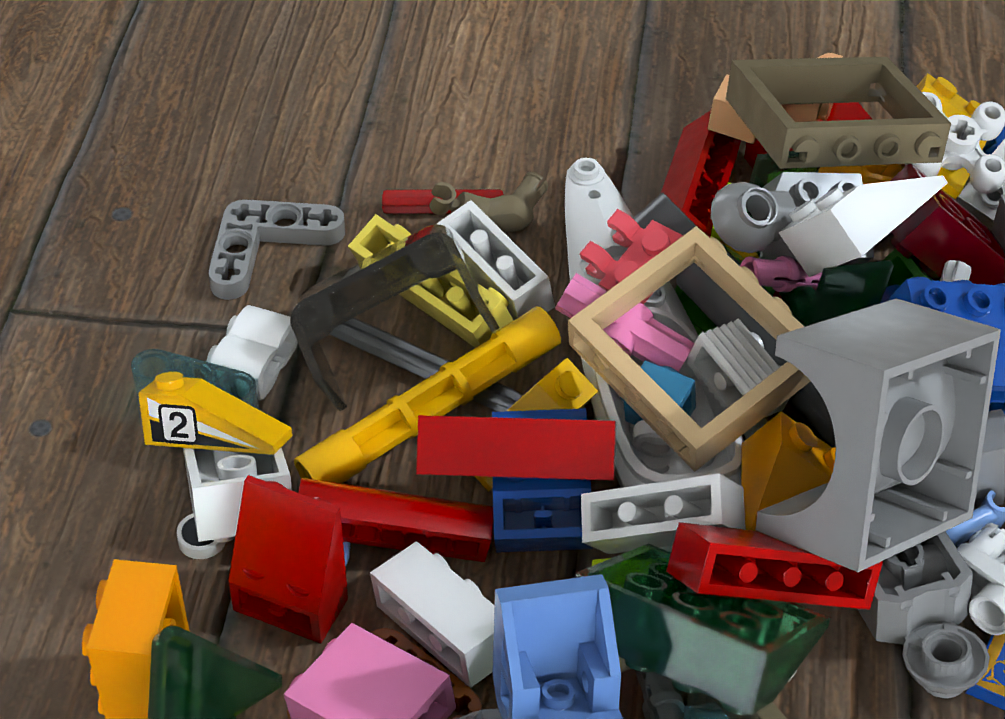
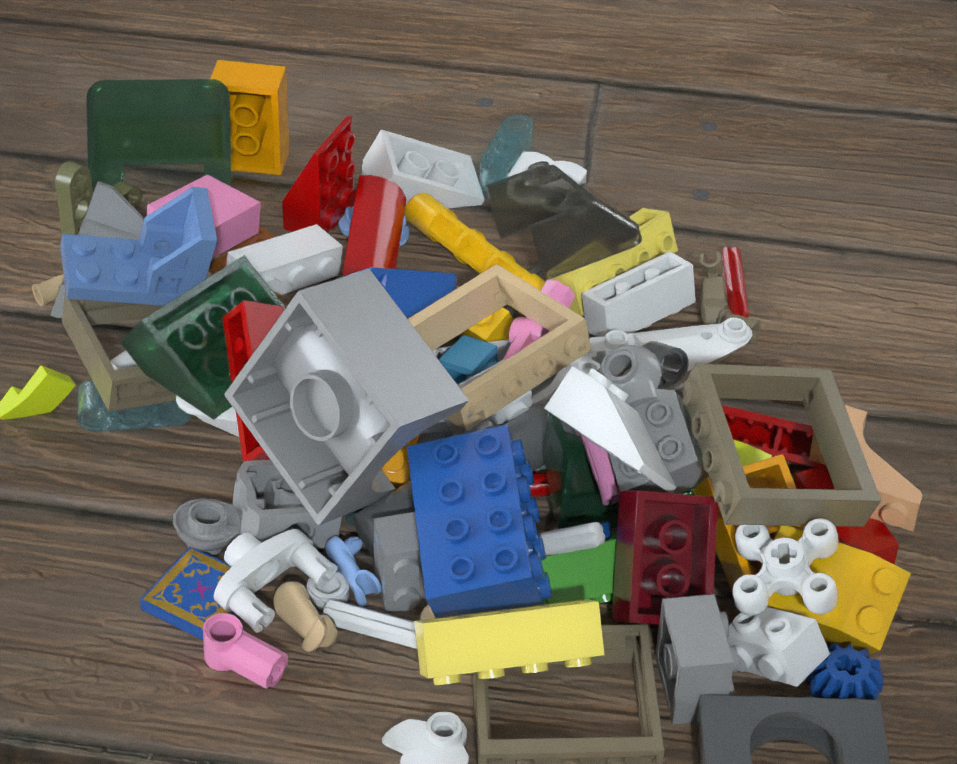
camera: 90 degrees right, 5 degrees down
yellow slope [138,372,292,455] -> none
light grey beam [209,200,345,300] -> none
red brick [416,415,616,480] -> none
coral plate [579,209,683,305] -> none

